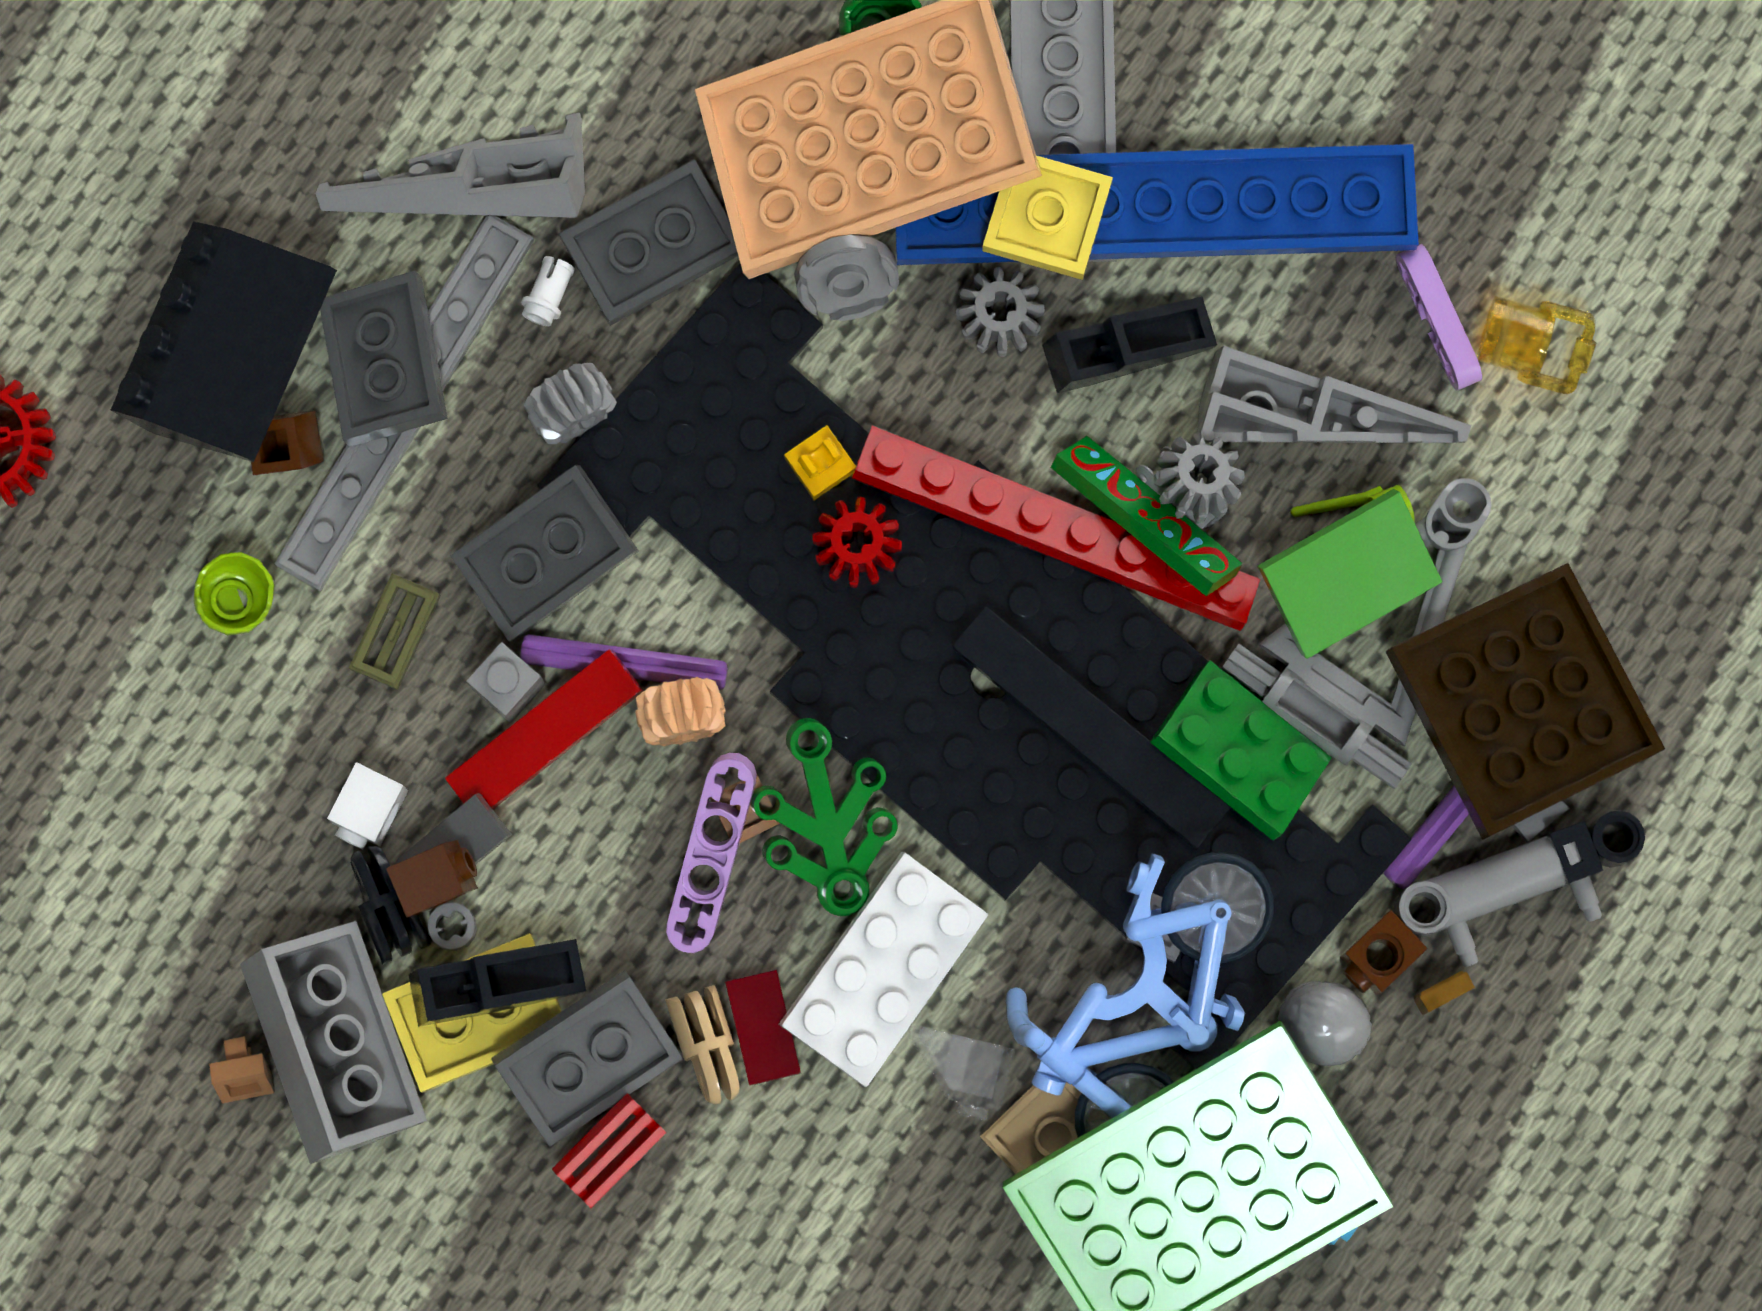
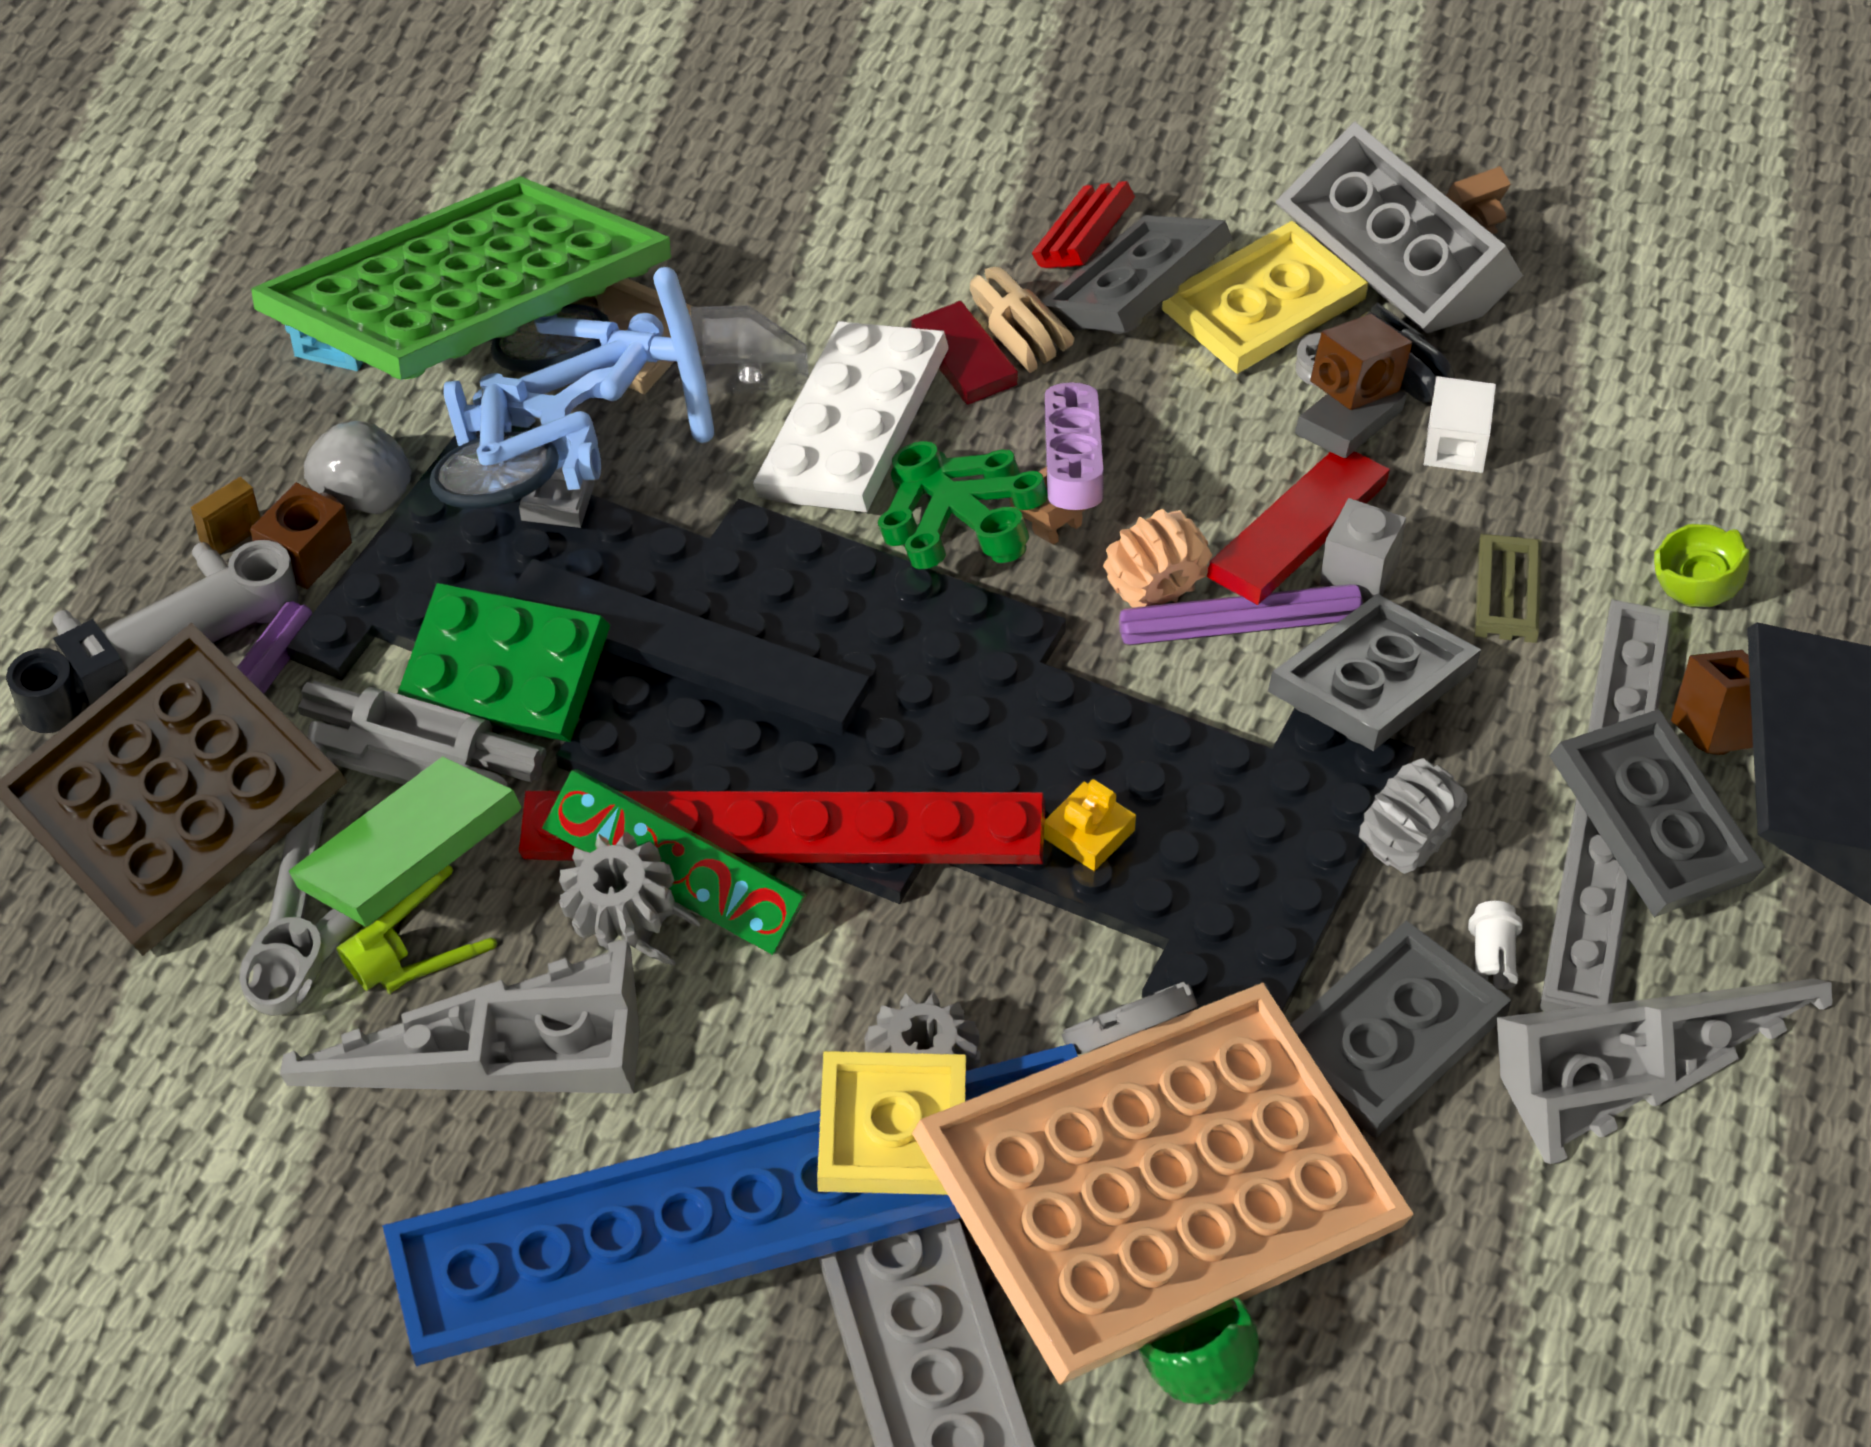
camera: 165 degrees right, 30 degrees down
black slope [408,939,586,1027] -> none
red gear [812,497,902,588] -> none
black slope [1042,297,1217,393] -> none
lavender beam [1396,244,1482,391] -> none
clear yellow piece [1477,296,1597,394] -> none

